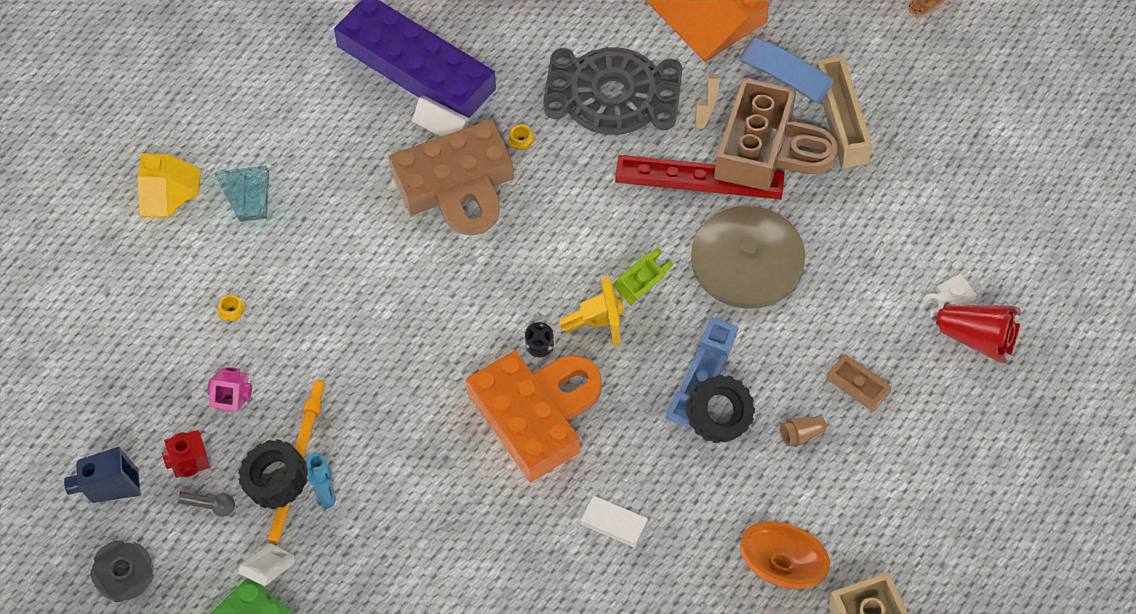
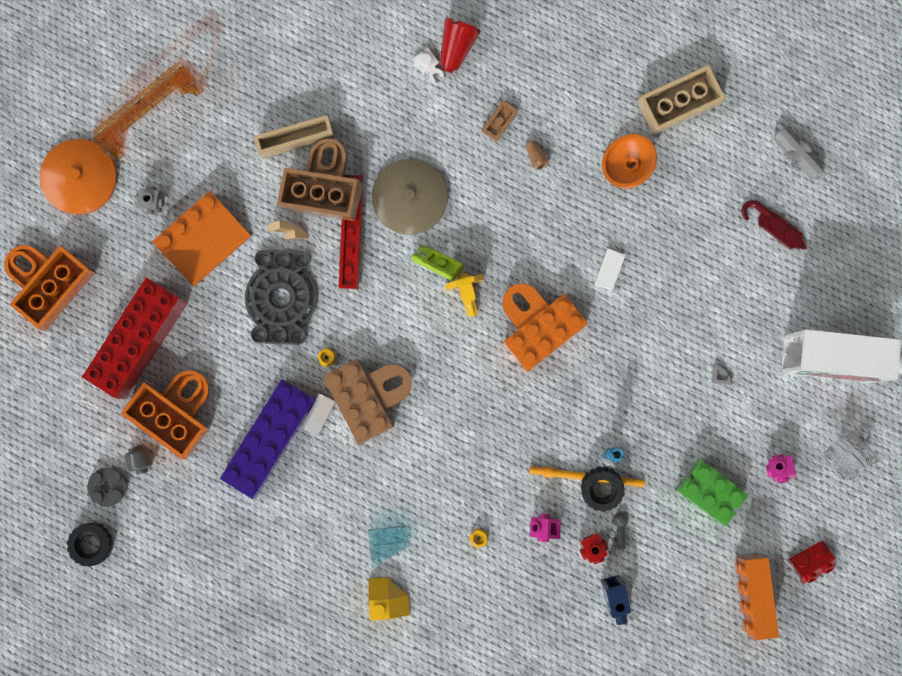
camera: 100 degrees left, 25 degrees up
dark grey plate [90,540,154,602] -> none
white tile [238,544,295,586] -> none
black wheel [525,322,554,358] -> none
medium blue slope [665,317,738,429] -> none
black tyre [686,375,755,443] -> none
medium blue slope [739,37,834,104] -> none

